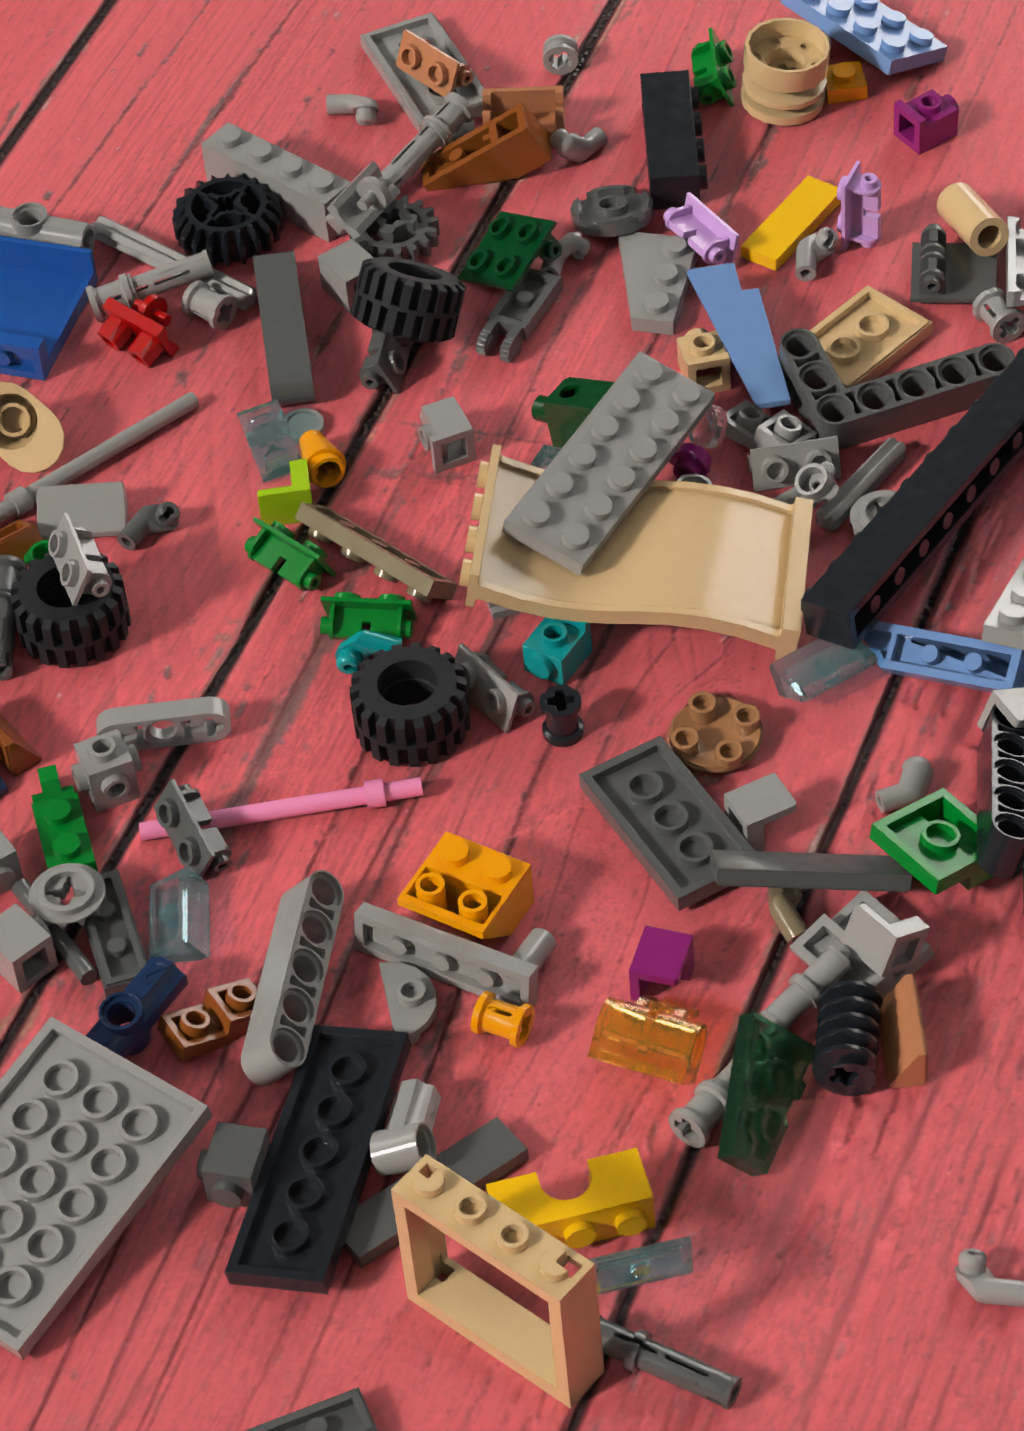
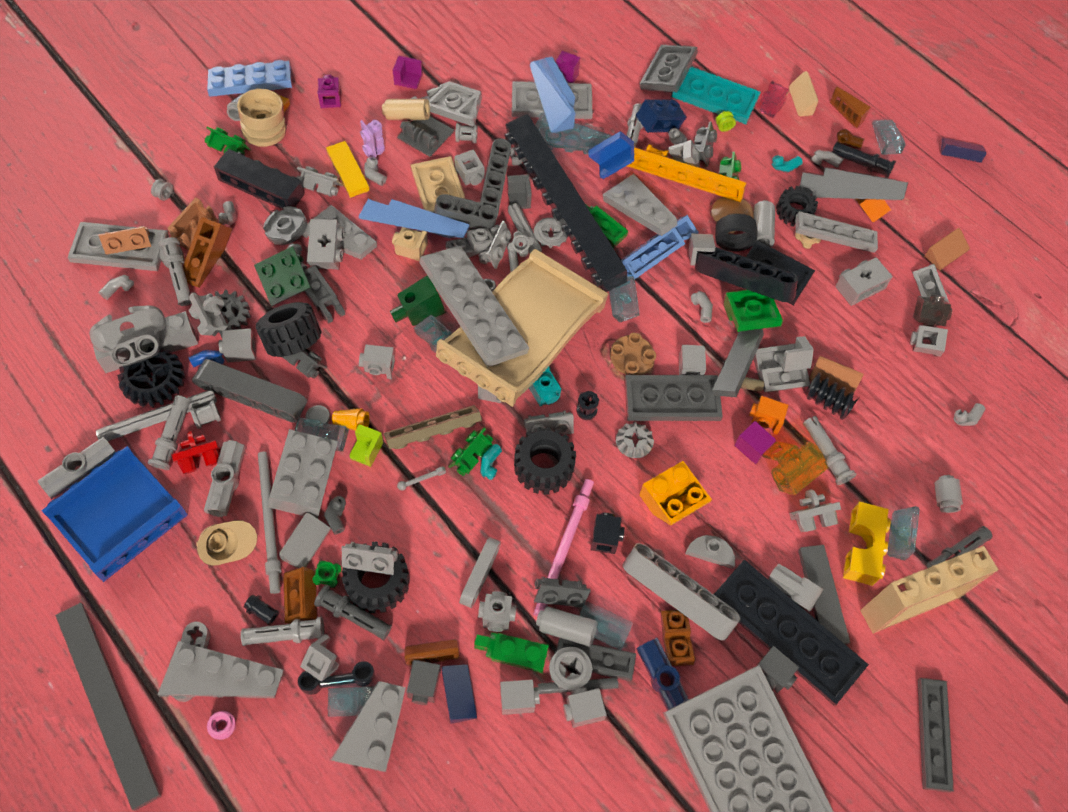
camera: 70 degrees left, 15 degrees up
green hinge [244,517,336,591] -> none
light grey piece [354,902,556,1007] -> none
light orange bush [470,990,535,1048] -> none
lavender hinge [664,192,740,265] -> none
clear green wing [717,1012,815,1176] -> none
light grey pin [759,945,852,1032] -> none
none -> light grey piece [89,305,166,366]
none -> blue arm [188,350,225,368]
none -> light grey piece [204,440,246,517]
none -> light grey brick [268,429,338,519]
none -> light grey hinge [297,166,343,197]
none -> light grey brick [307,219,345,269]
none -> light grey hinge [397,467,446,491]
none -> light grey brick [454,149,485,185]
none -> dark grey panel [507,175,532,209]
none -> light grey brick [536,606,598,647]
none -> green hinge [585,204,629,248]
none -> black brick [591,513,625,554]
none -> light grey gear [616,422,654,458]
none -> orange brick [749,396,789,435]
none -> light grey hips [789,489,841,532]
none -> light grey brick [934,475,963,513]

